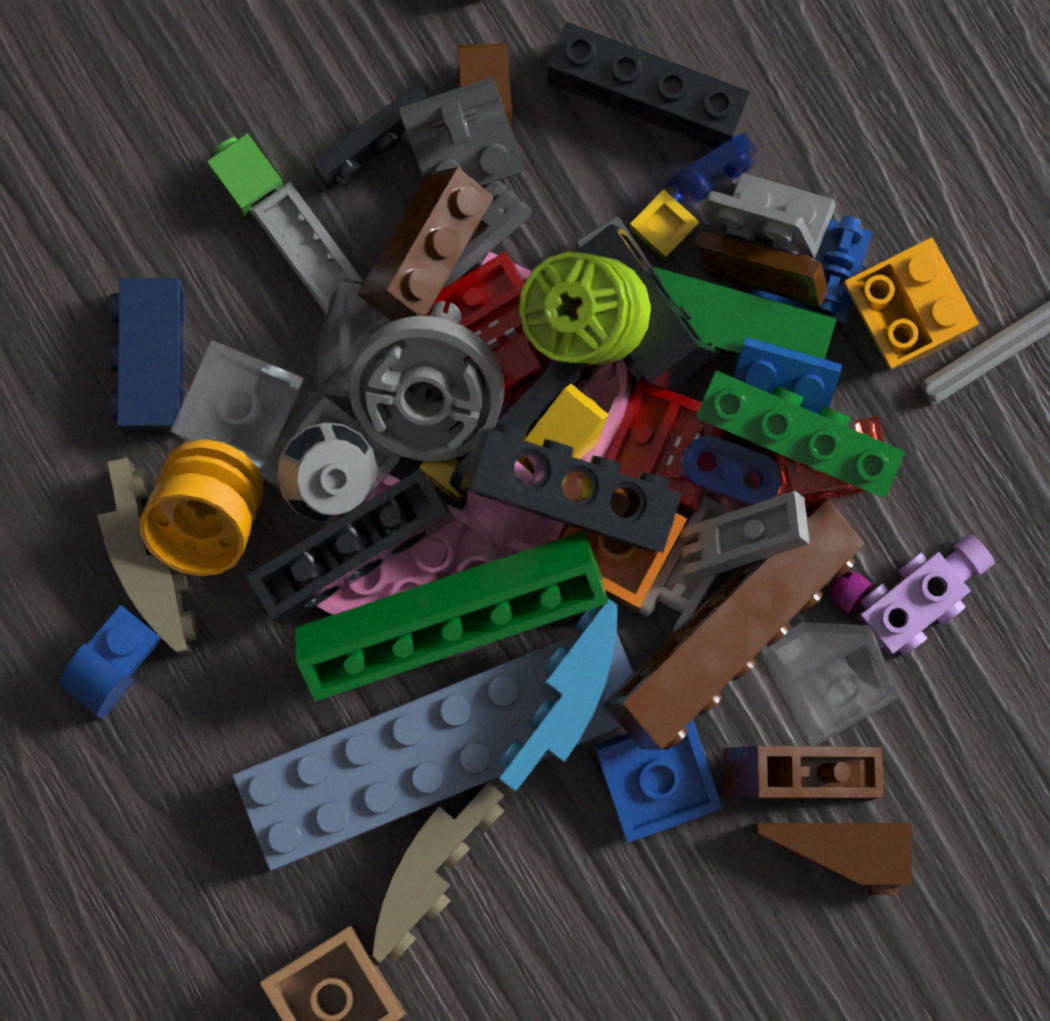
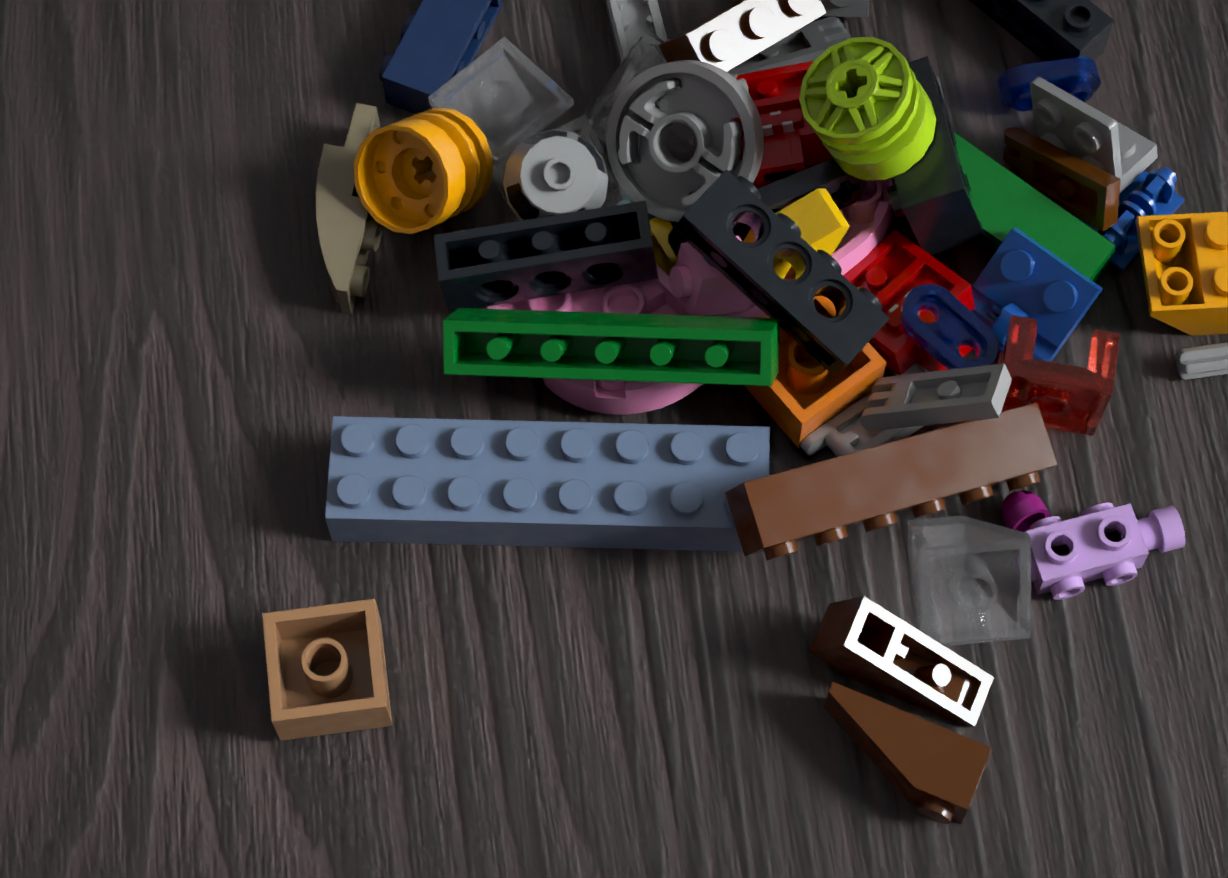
camera: 30 degrees right, 15 degrees down
blue brick [58,605,162,719] -> none
dark tan slope [373,782,504,963] -> none
dark azure slope [498,599,617,792] -> none
blue hinge [594,719,722,843] -> none
yellow plate [629,189,699,261] -> none
green bracket [697,371,905,497] -> none

